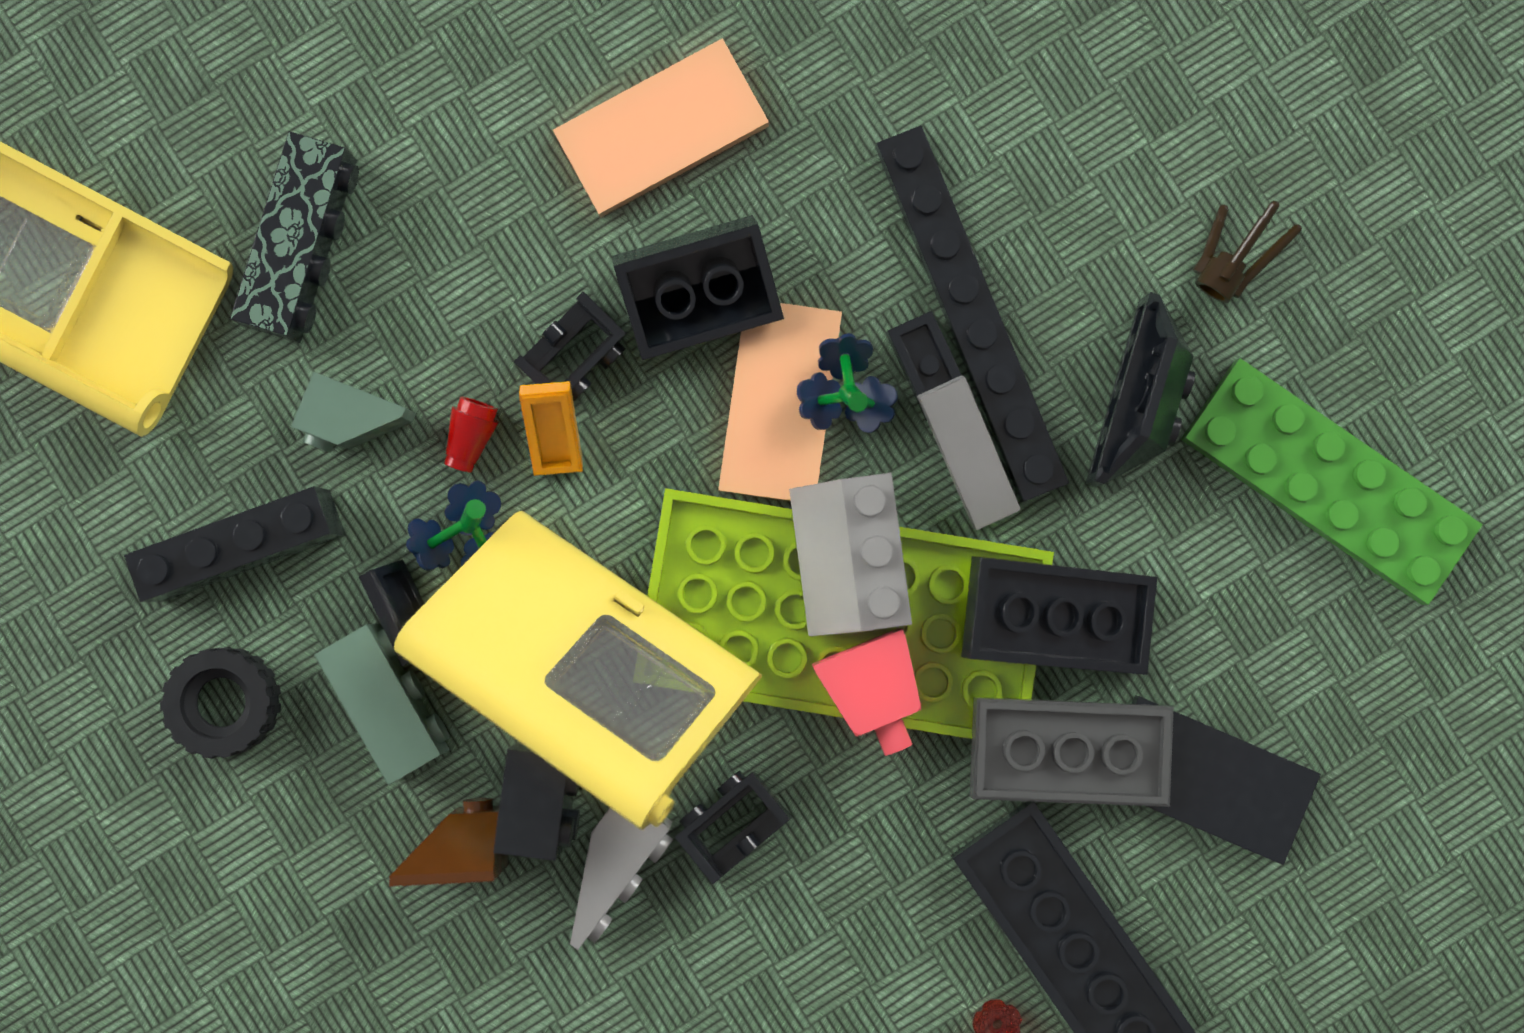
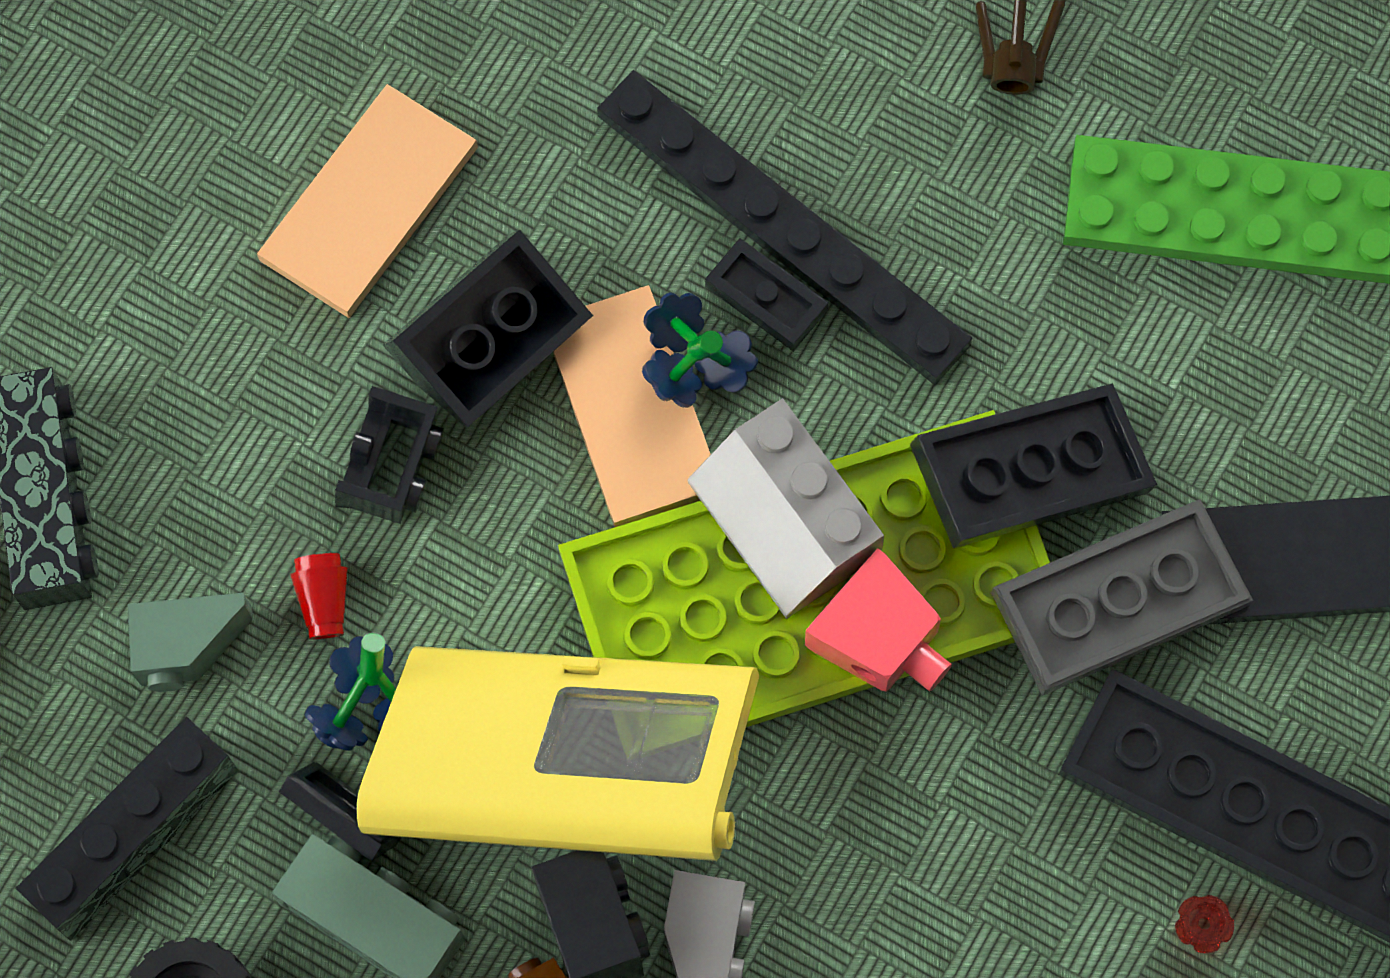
camera: 20 degrees left, 15 degrees down
light orange tile [519,381,583,476] -> none
black window [675,771,793,884] -> none
light grey tile [917,375,1021,530] -> none
black wedge [1085,292,1195,487] -> none

